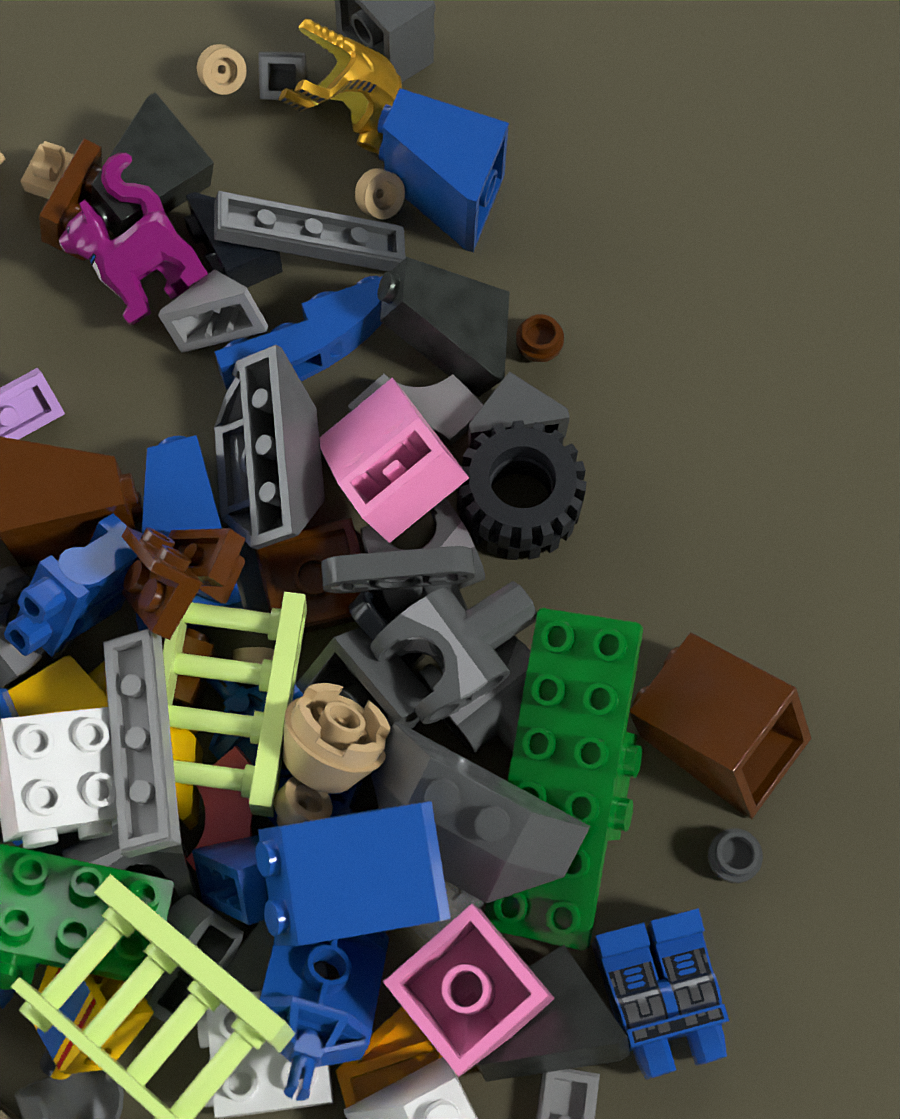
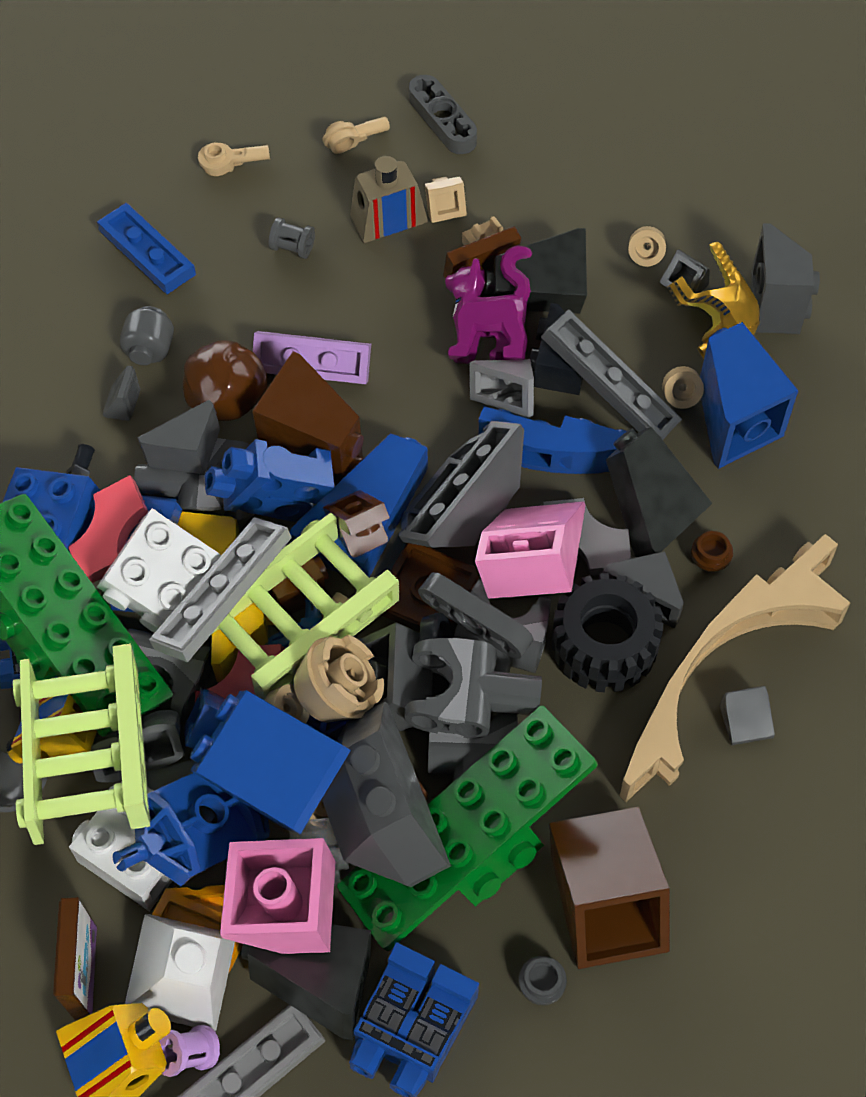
camera: 45 degrees right, 10 degrees down
reddish brown bracket [122,527,202,640] -> none
none -> tan slope [620,534,850,802]
none -> dark grey slope [720,686,775,746]

